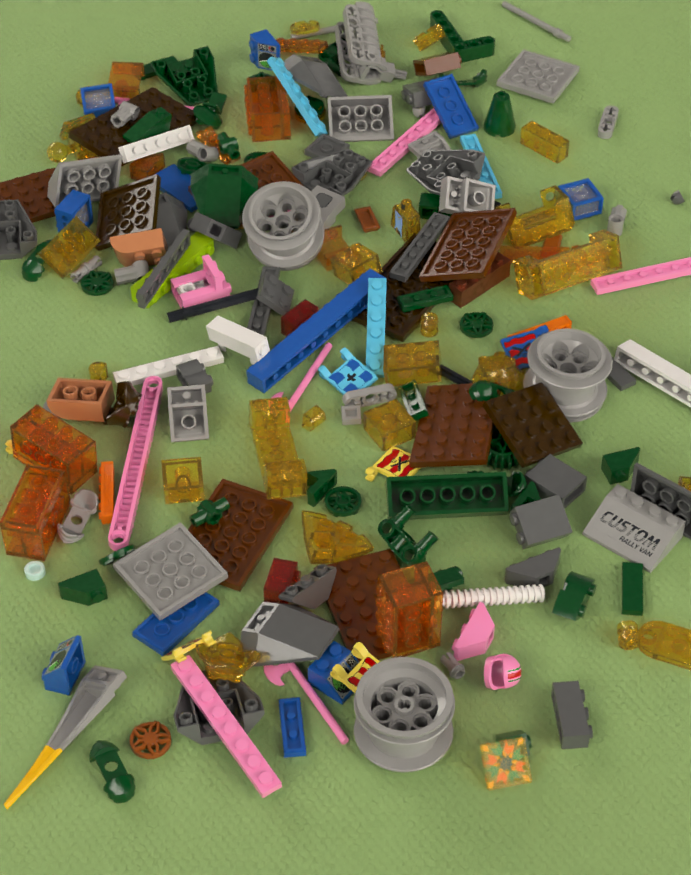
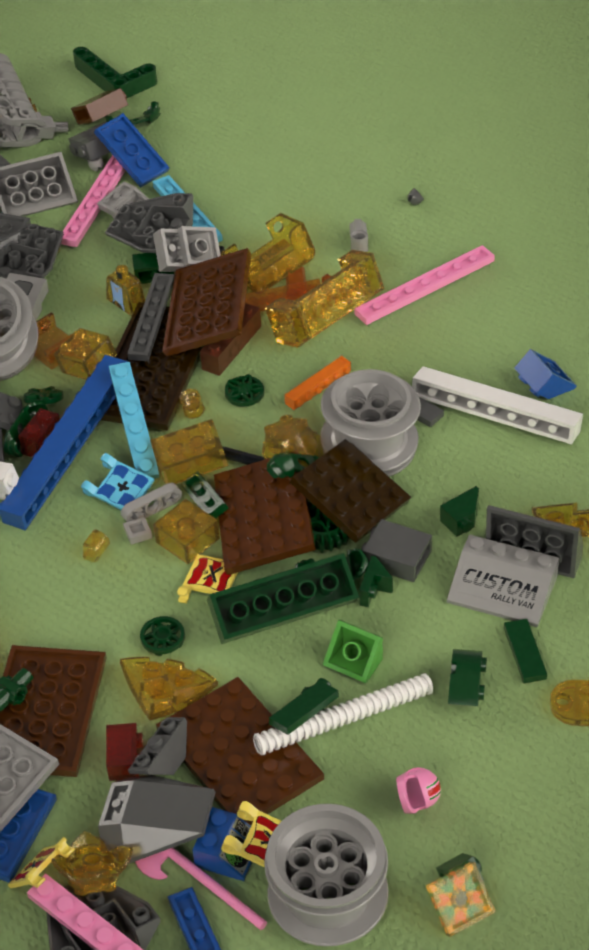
camera: 15 degrees left, 0 degrees up
clear yellow plate [249,397,307,500] -> none
bright pink piece [267,343,333,418] -> none
dark green slope [306,469,337,507] -> none
dark orange tile [354,206,380,233] -> none
clear orange brick [375,561,443,658] -> none
dark green piece [378,504,439,568] -> none
dark green tile [397,285,454,312] -> none
clear yellow hinge [413,24,446,52] -> none
light grey pin [440,652,465,679] -> none
bright pink slope [452,602,495,661] -> none
dark green cone [484,91,516,138] -> none
light grey plate [497,49,580,104] -> none
flag [500,325,549,372] -> none
light grey bar [502,1,571,42] -> none
dark grey slope [505,547,561,587] -> none
dark grey brick [510,495,572,549] -> none
clear yellow brick [520,121,570,164] -> none
dark grey brick [551,681,593,749] -> none
piece [557,178,604,222] -> none
light grey beam [598,106,619,139] -> none
clear yellow wheel [617,620,640,650] -> none
none -> dark green piece [3,402,50,457]
none -> dark green wheel [24,386,64,404]
none -> bright green slope [323,620,383,683]

